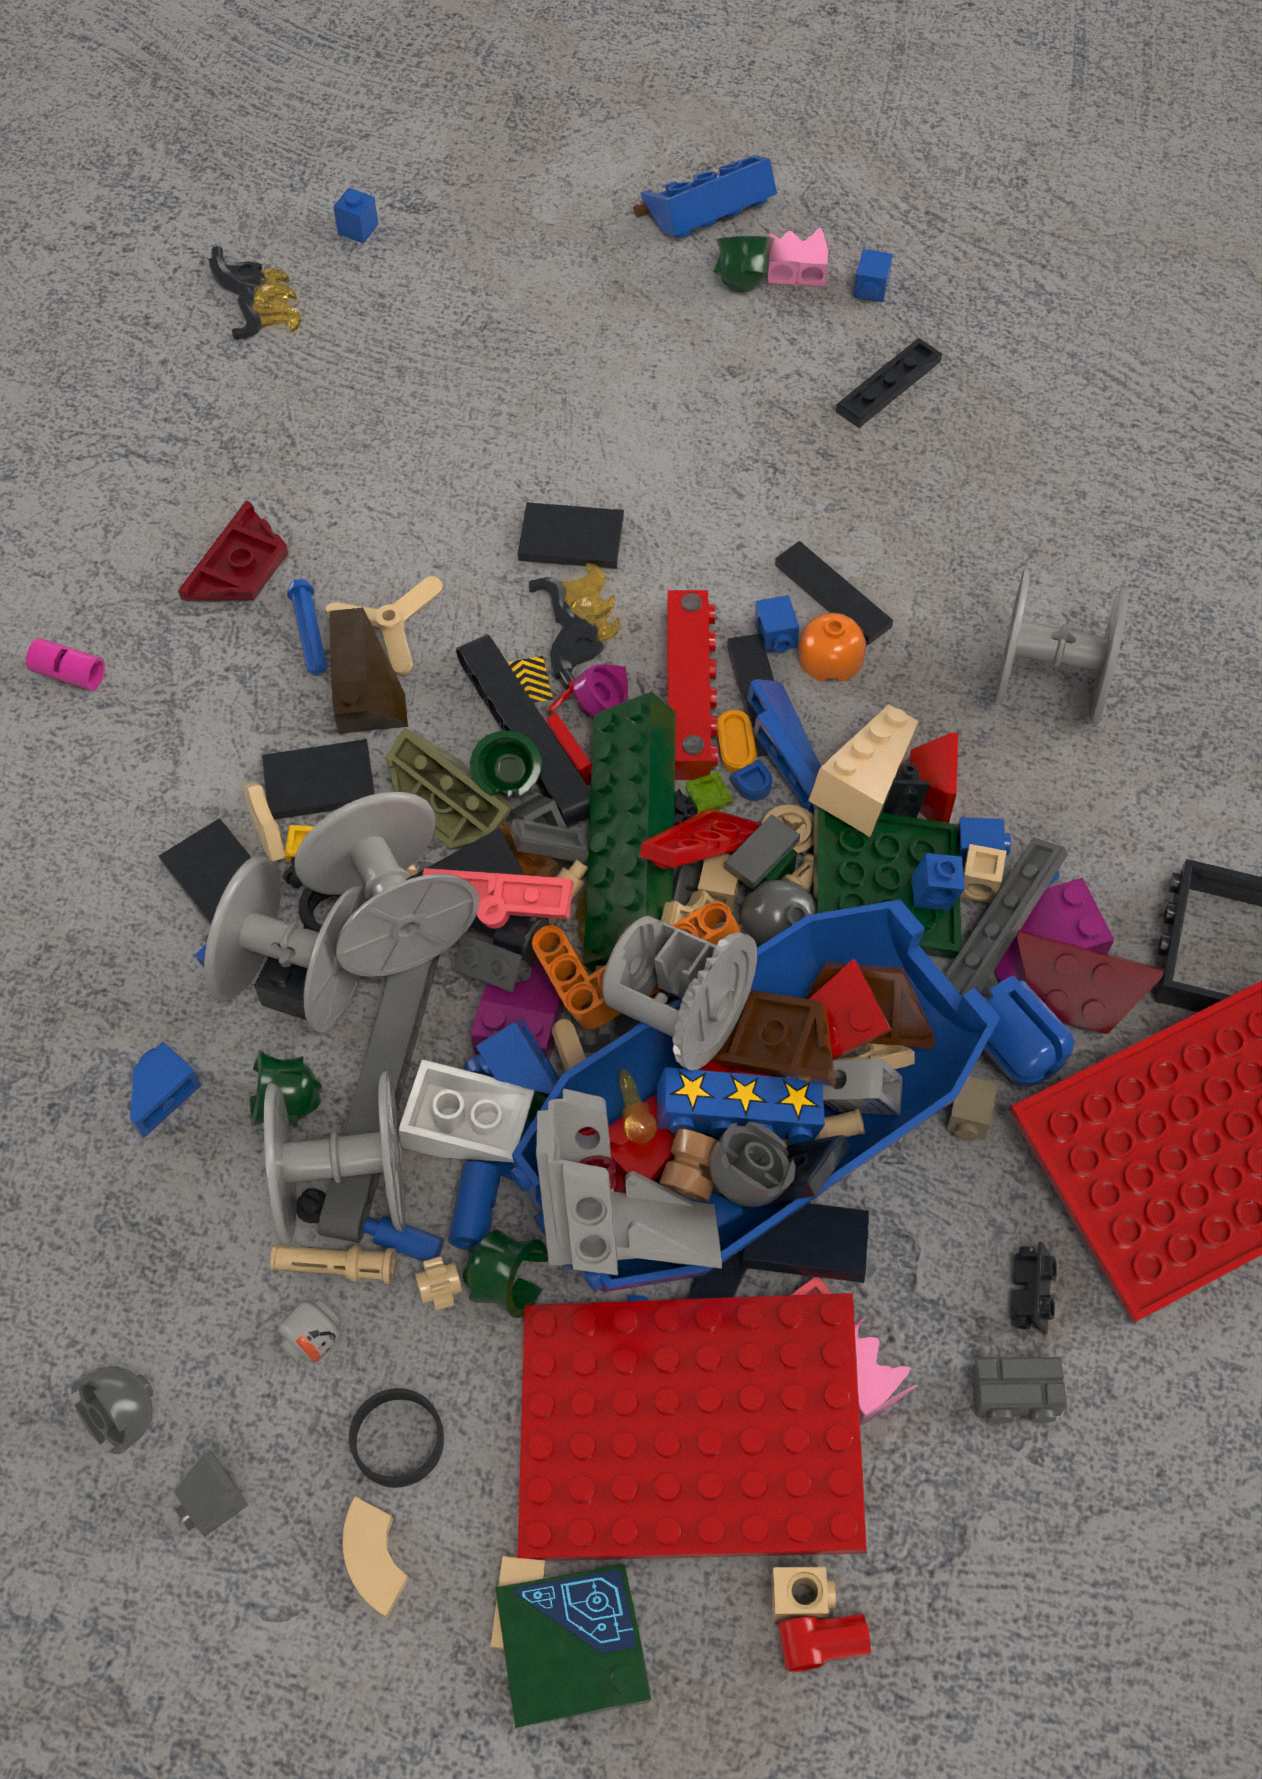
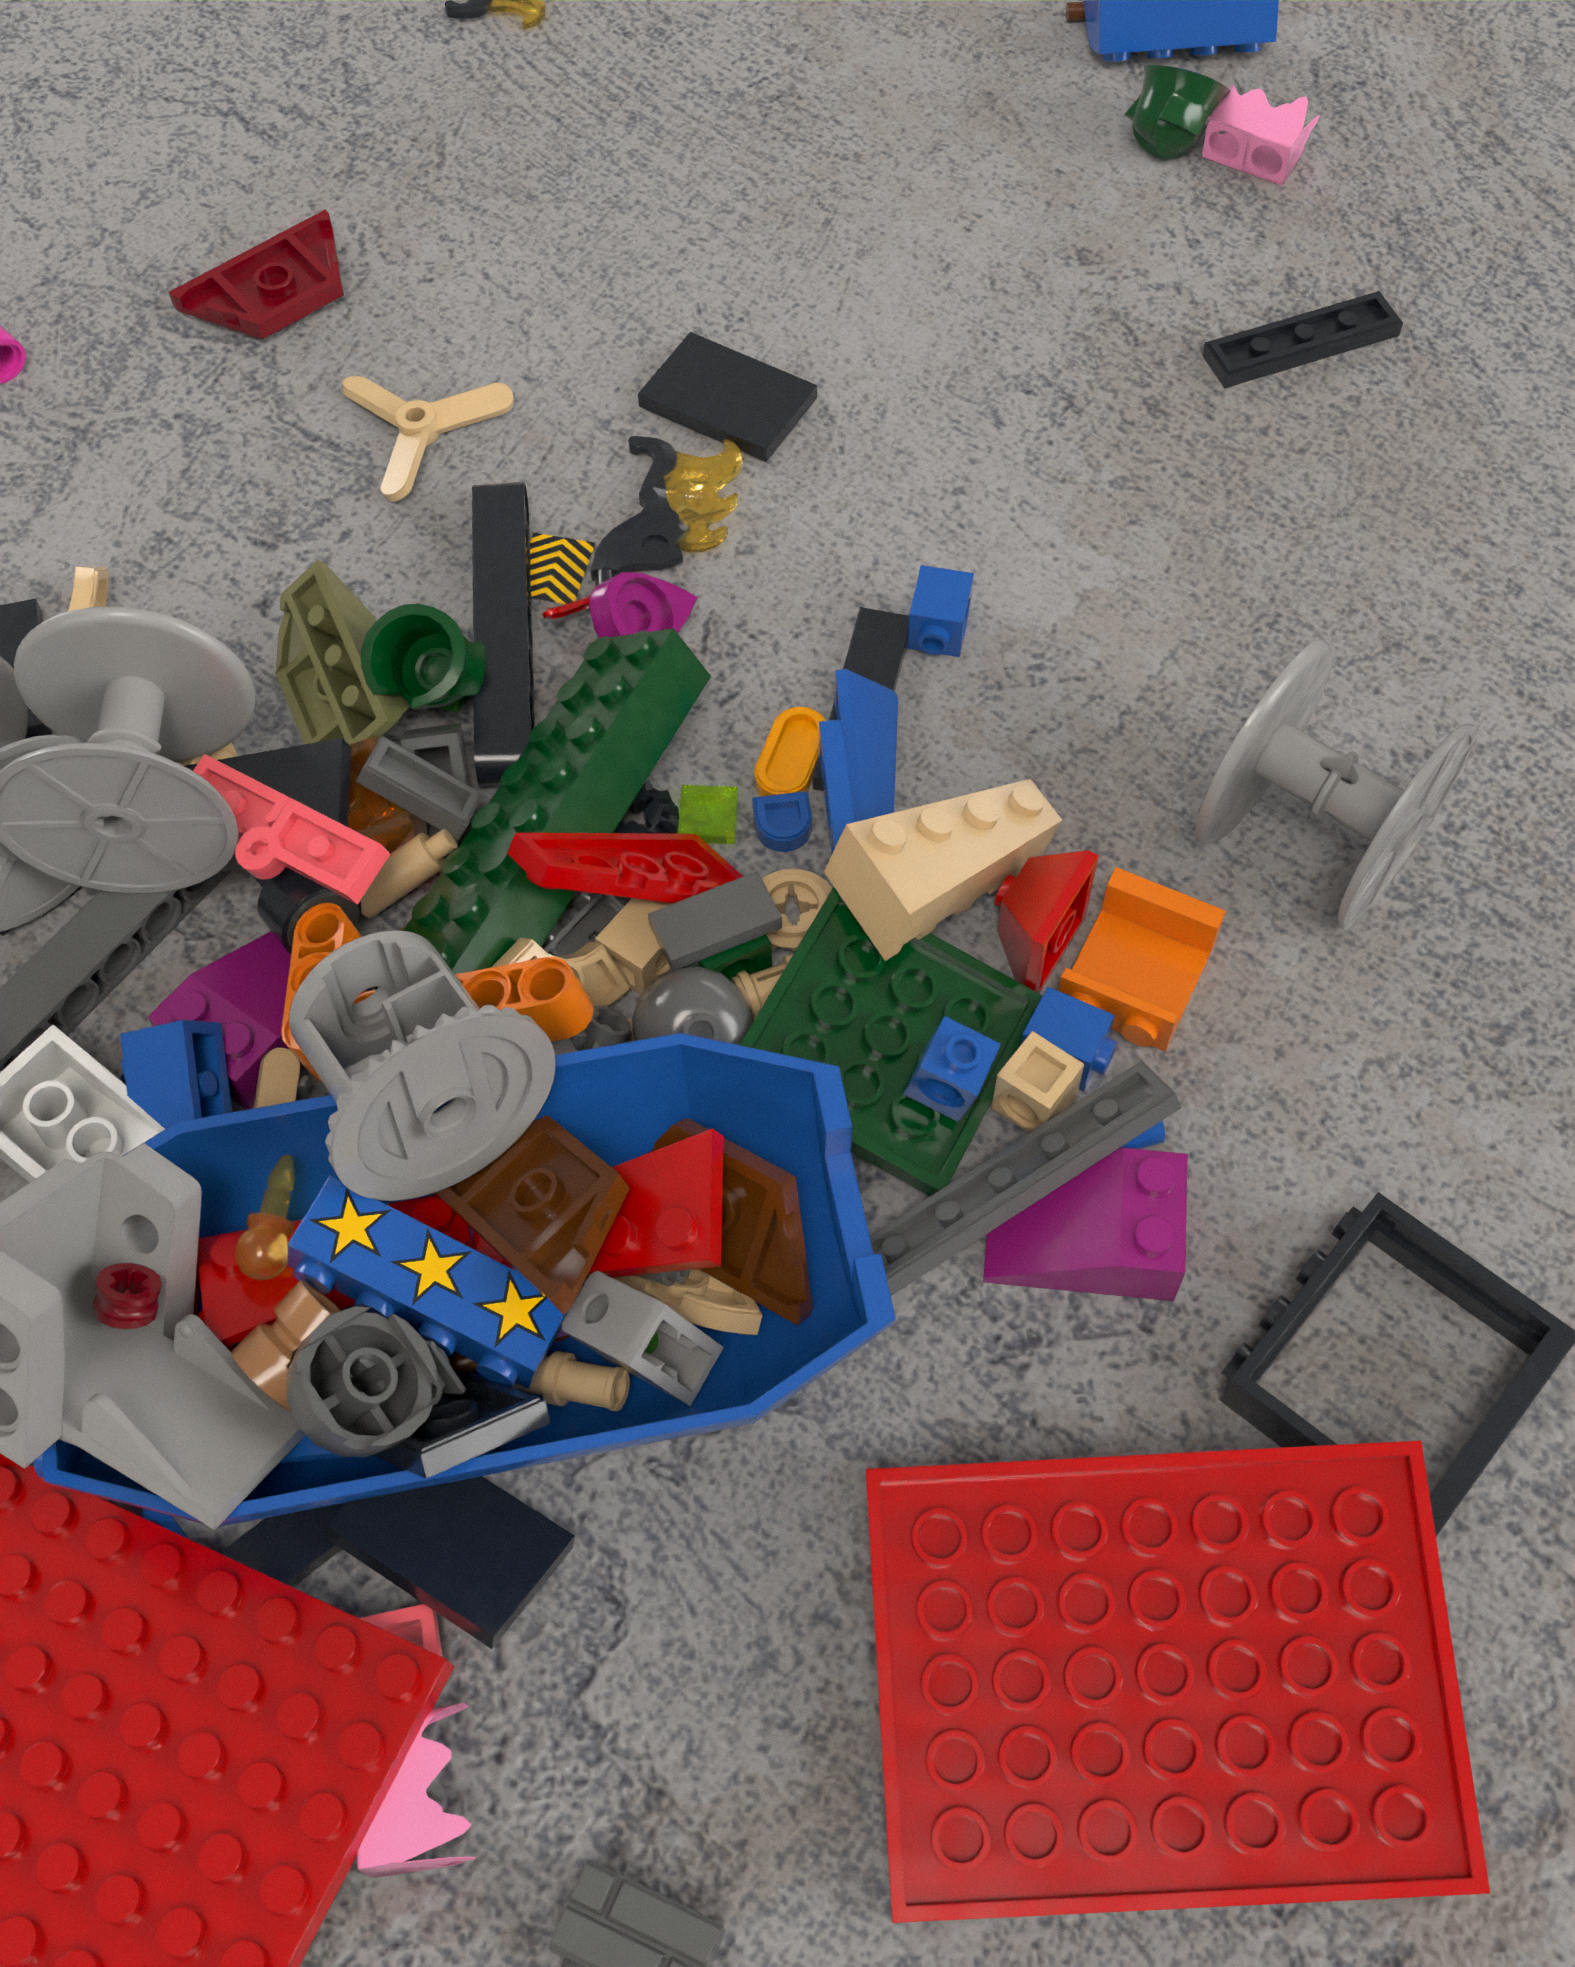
camera: 25 degrees right, 0 degrees up
black tile [262,739,375,820] -> none
blue axle [287,579,327,676] -> none
dark brown wedge [329,607,408,734] -> none
dark grey hinge [453,933,532,992] -> none
red tile [546,712,592,786] -> none
red piece [667,590,718,780] -> none
black tile [775,541,893,645] -> none
orange cylinder [797,613,866,682] -> none
blue brick [854,249,893,302] -> none
black hinge [881,763,930,818] -> none
dark tan brick [946,1076,998,1141] -> none
blue cylinder [984,976,1075,1087] -> none
black hinge [1010,1242,1057,1334] -> none
dark red wing [1017,930,1164,1034] -> none
none -> orange panel [1058,867,1226,1052]

